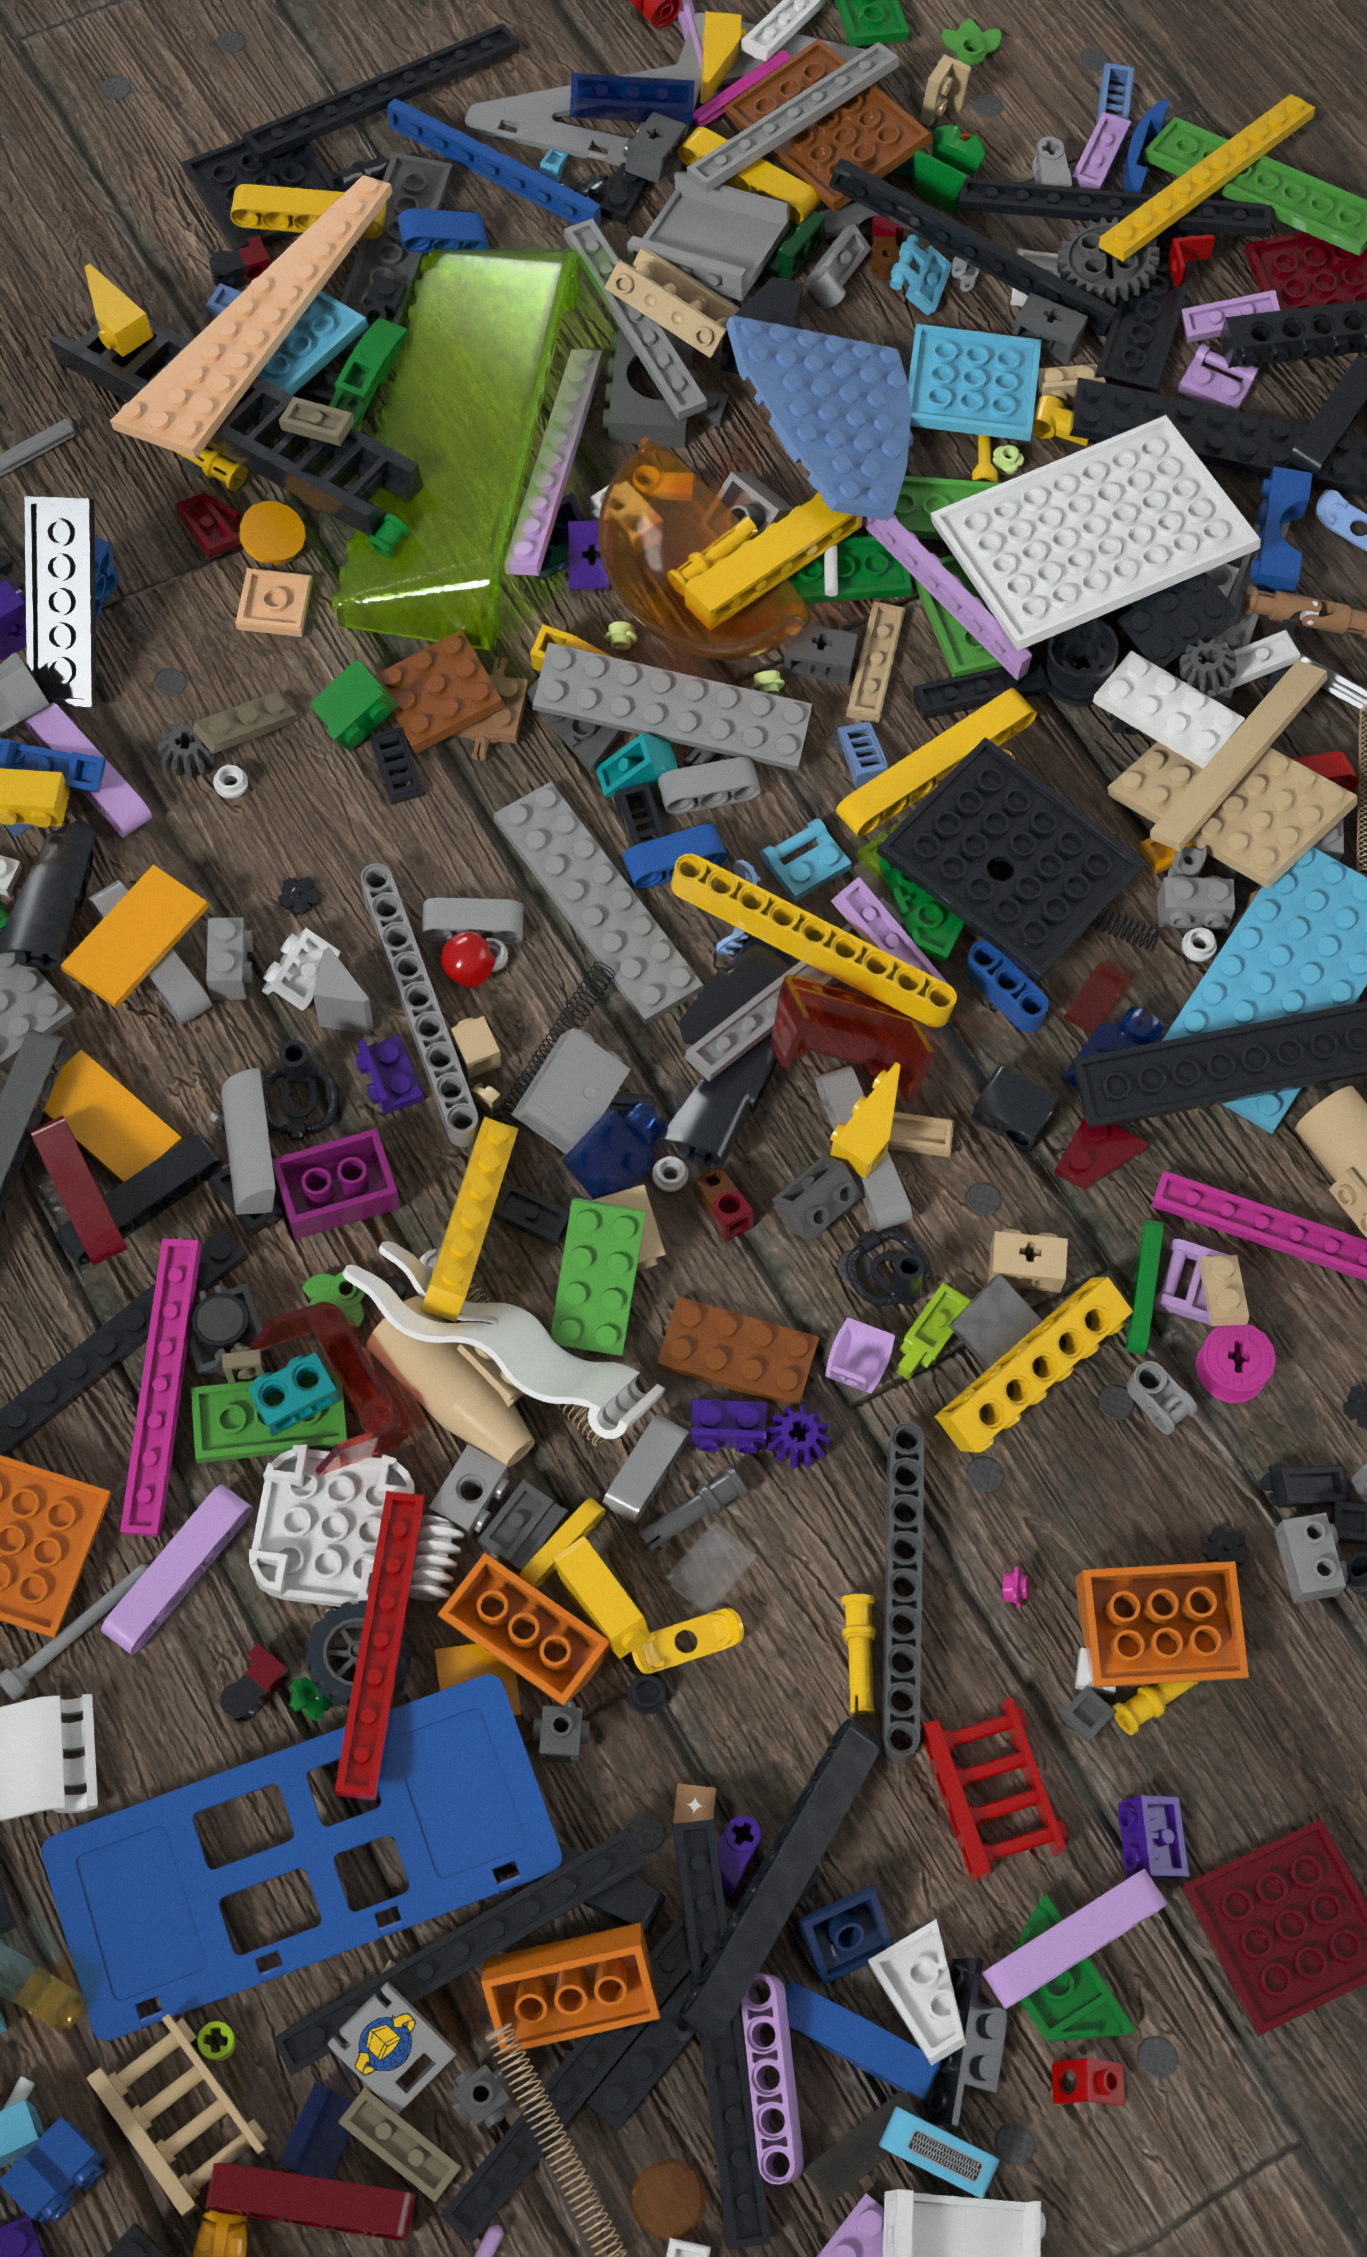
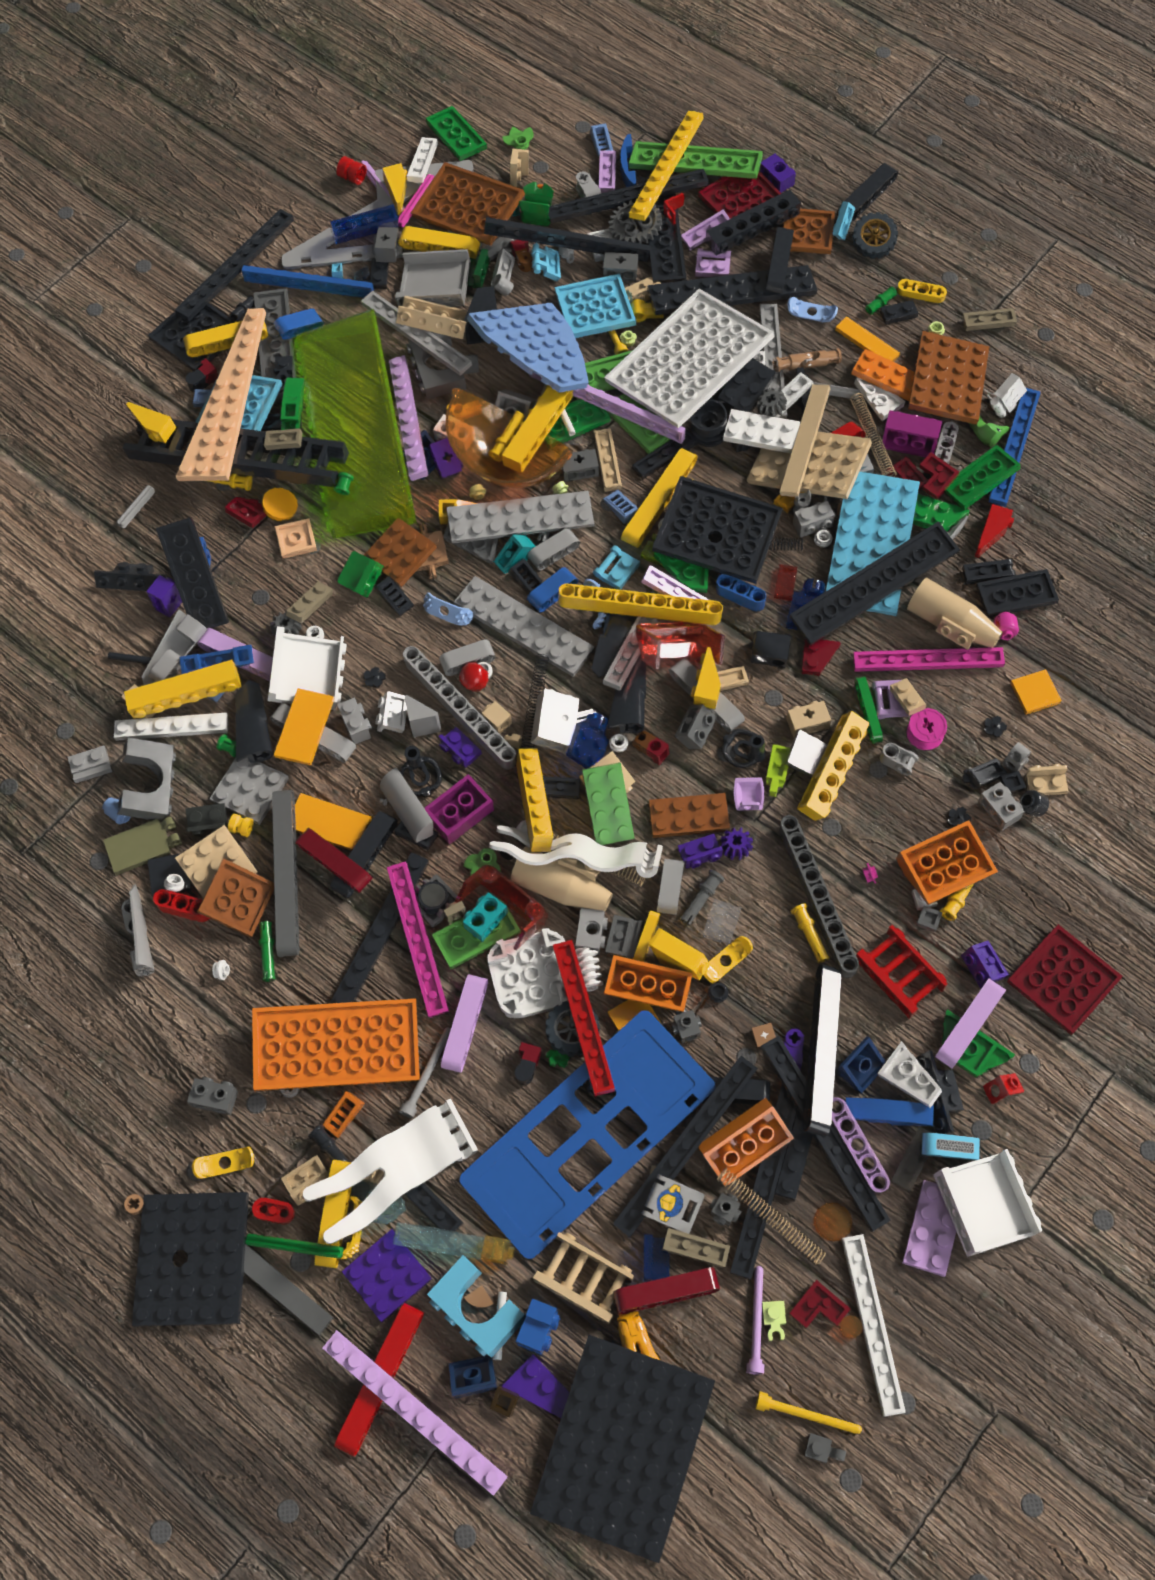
camera: 15 degrees left, 0 degrees up
lime bush [197,2021,236,2062] -> none
light grey plate [687,42,899,193] -> none
blue arch [1249,466,1312,594] -> none
none -> white panel [267,626,346,710]
none -> light blue piece [423,592,473,626]

